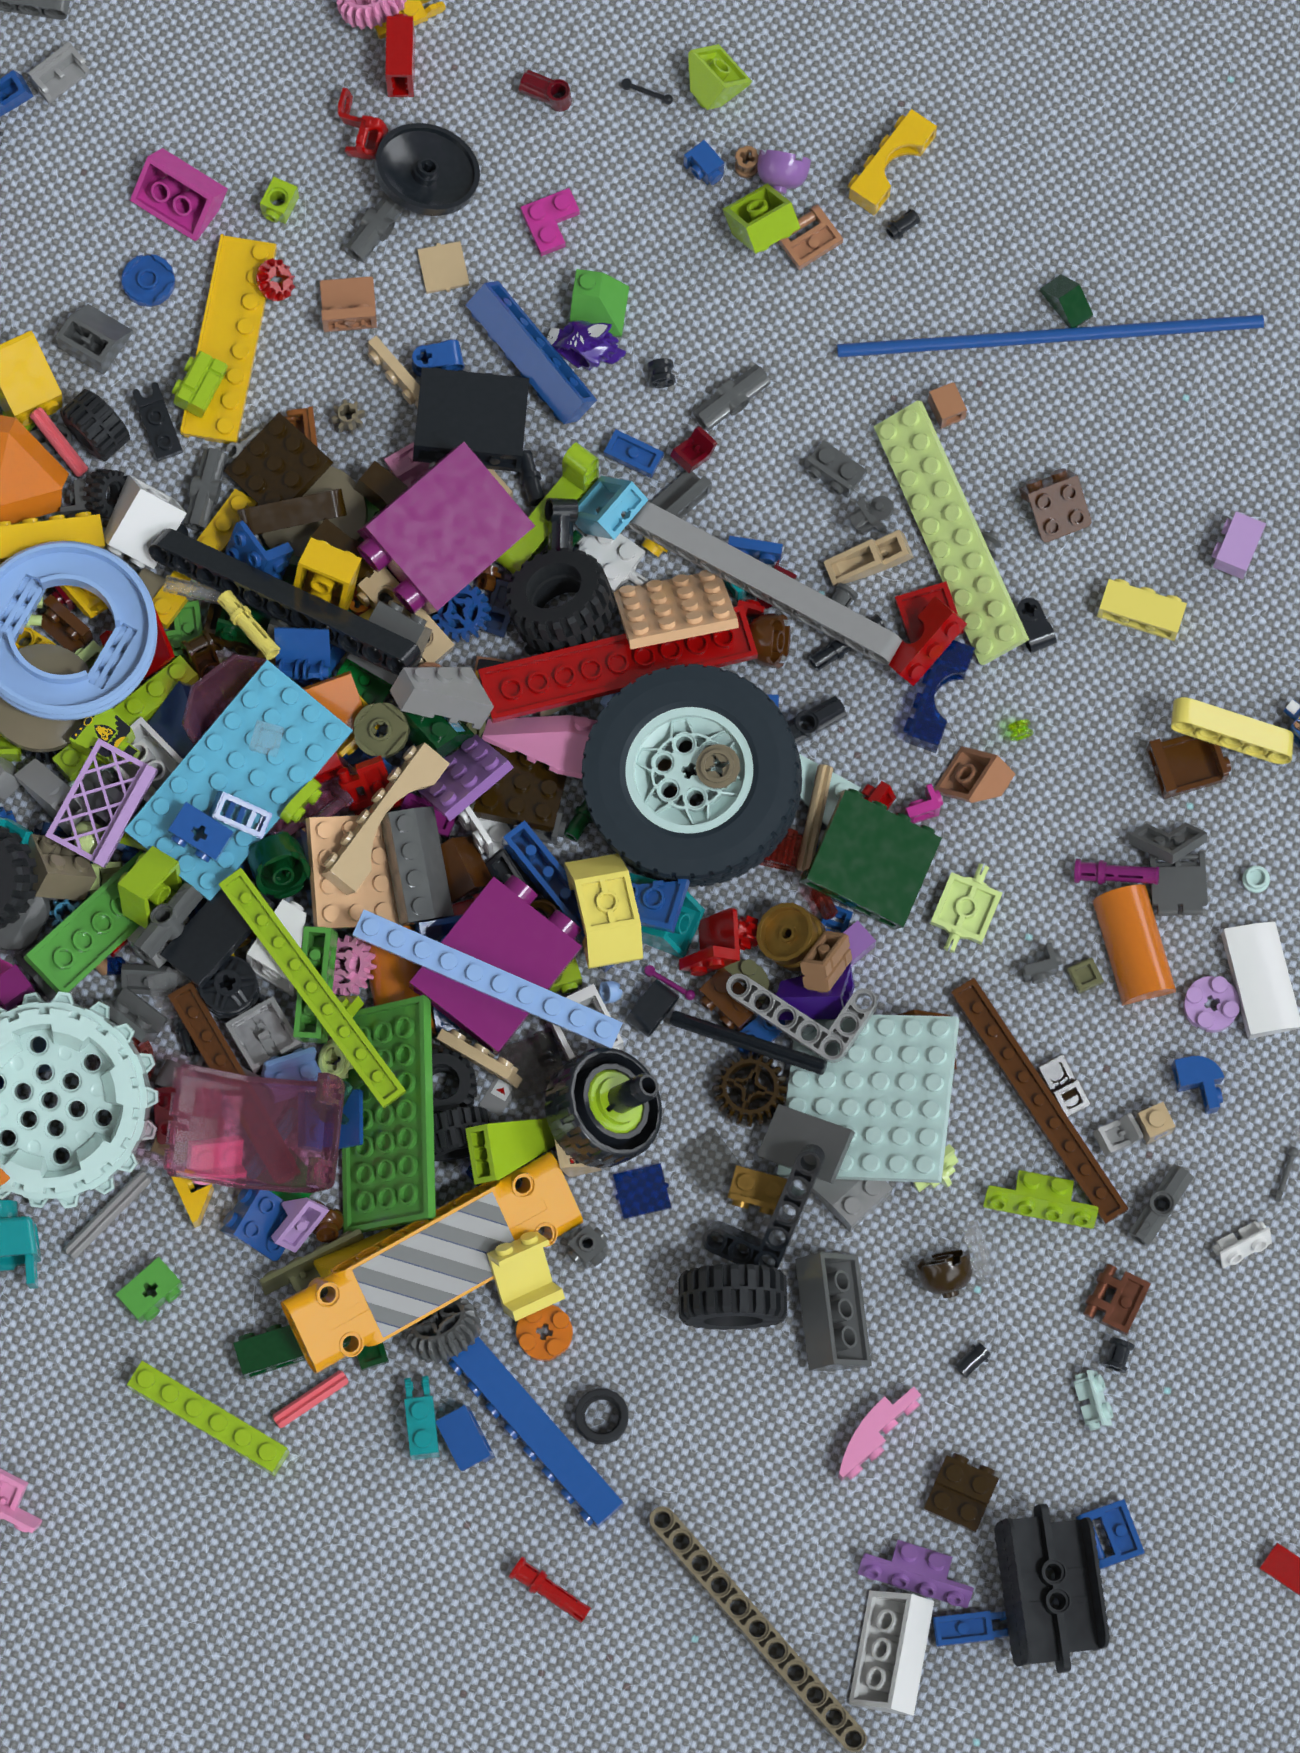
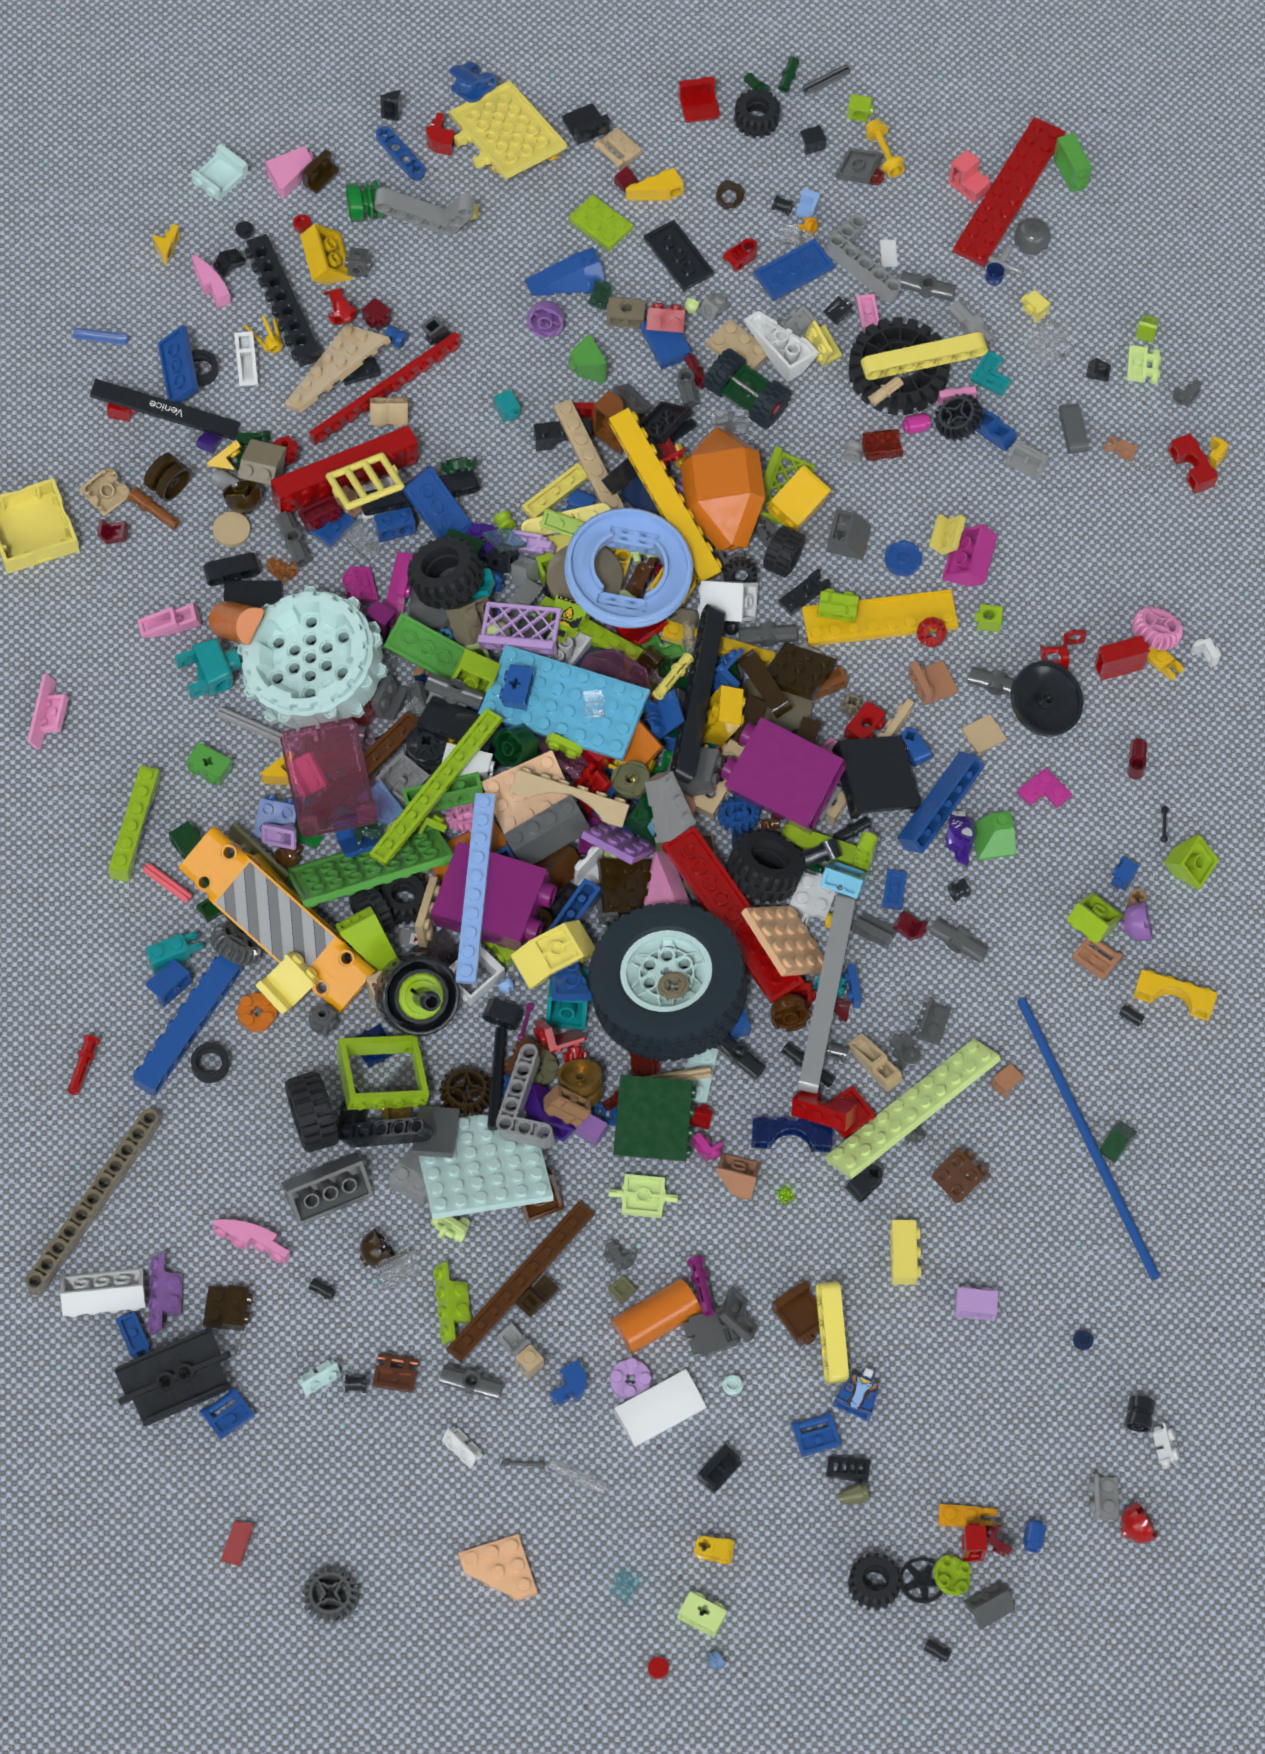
camera: 70 degrees right, 10 degrees down
coral axle [29,407,88,477] -> none
slope [208,791,273,839] -> none
none -> lime window [335,1035,429,1111]
none -> red brick [844,701,886,740]
none -> light yellow bracket [929,514,966,555]

